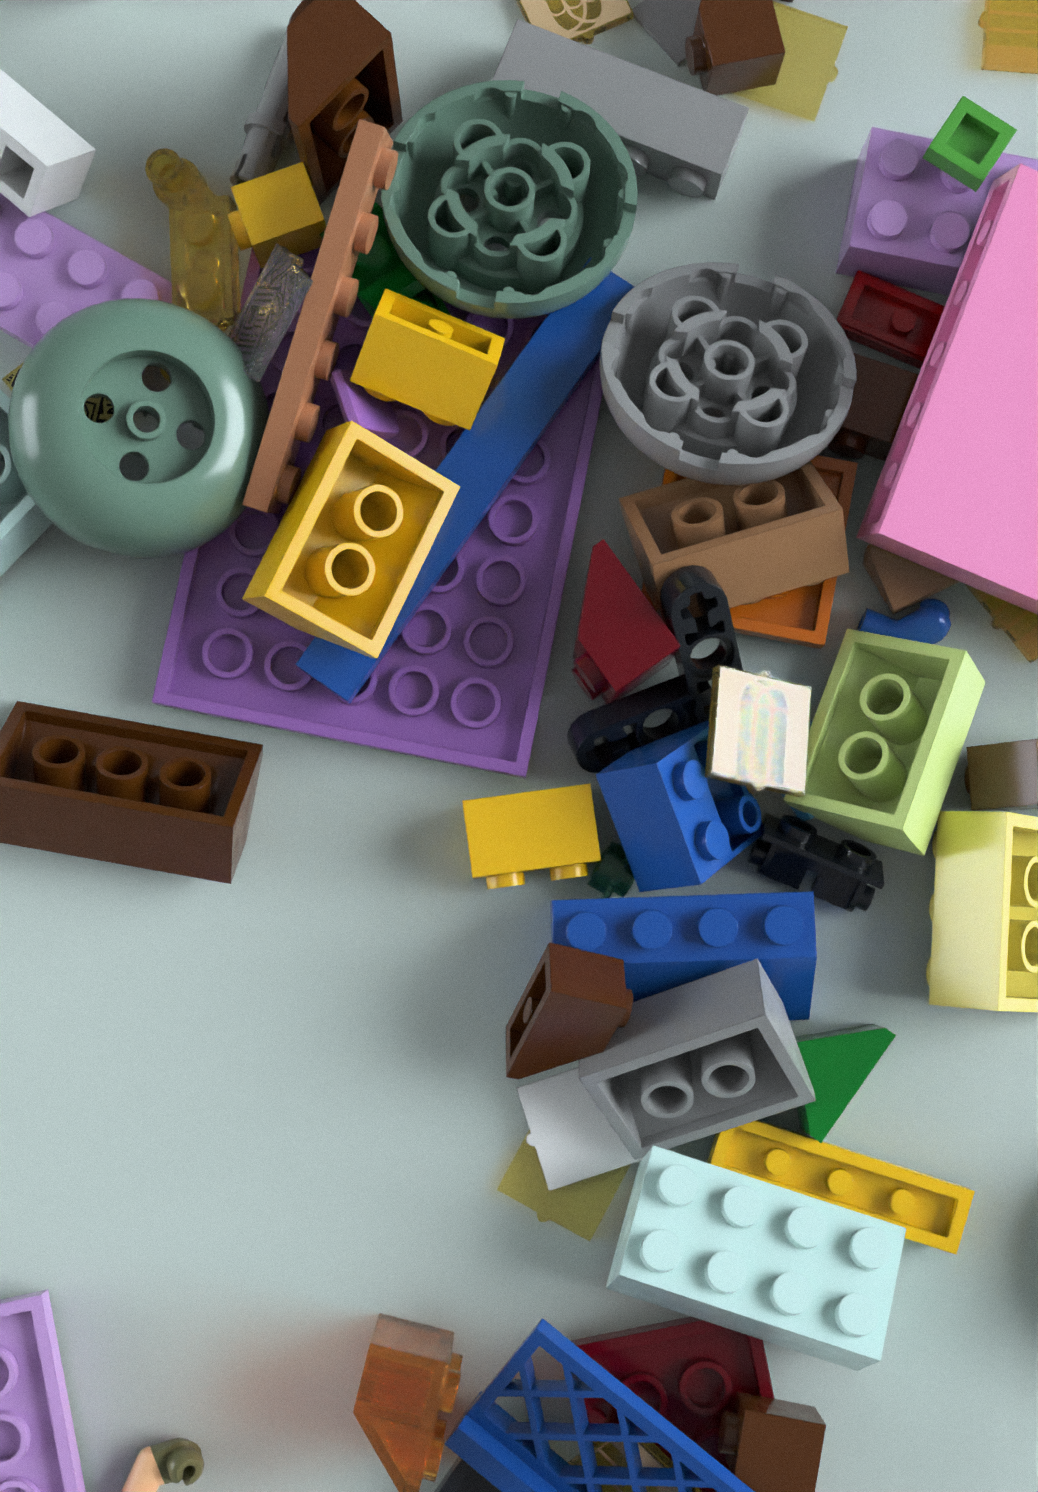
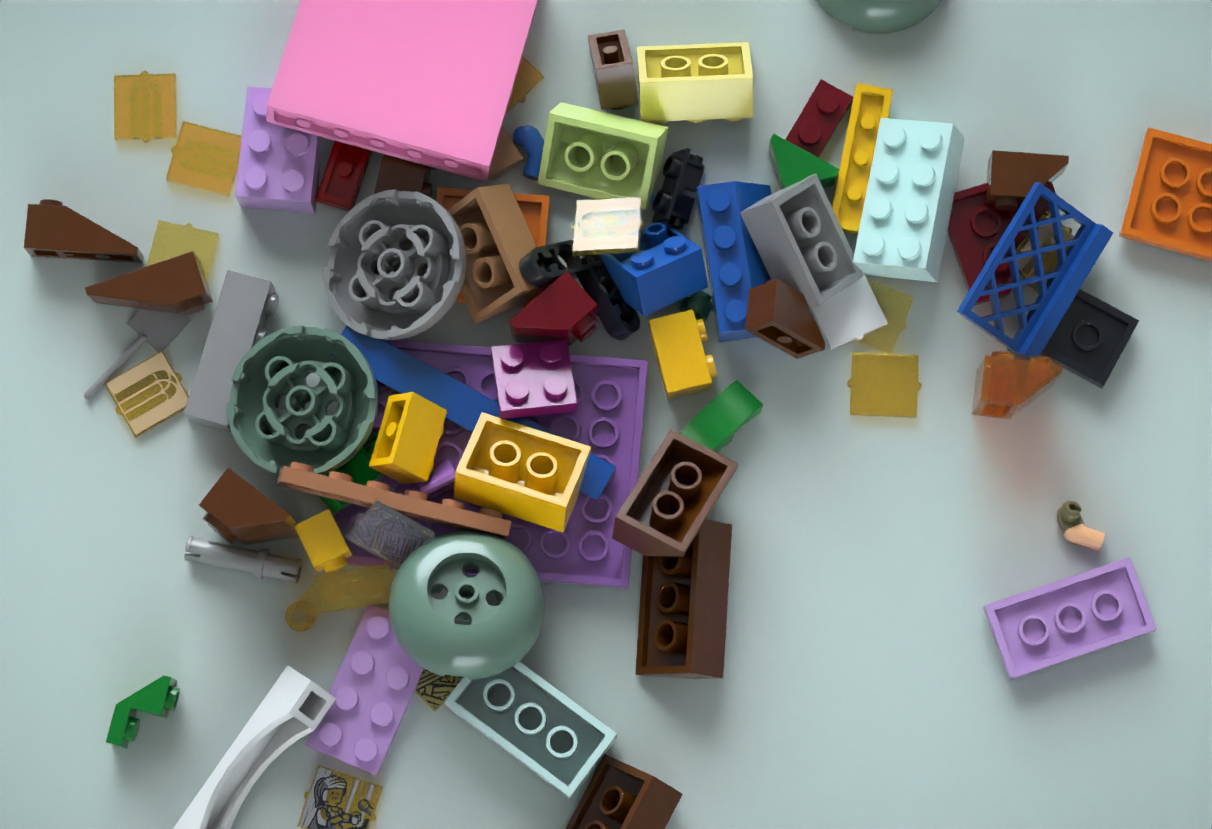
camera: 90 degrees left, 5 degrees down
bright green plate [923,96,1017,192] -> none
none -> clear yellow piece [166,121,242,197]
none -> magenta plate [491,339,577,419]
none -> reddish brown slope [612,429,739,556]
none -> green slope [680,380,763,452]
none -> dark red plate [785,79,853,158]
none -> clear yellow piece [847,352,921,418]

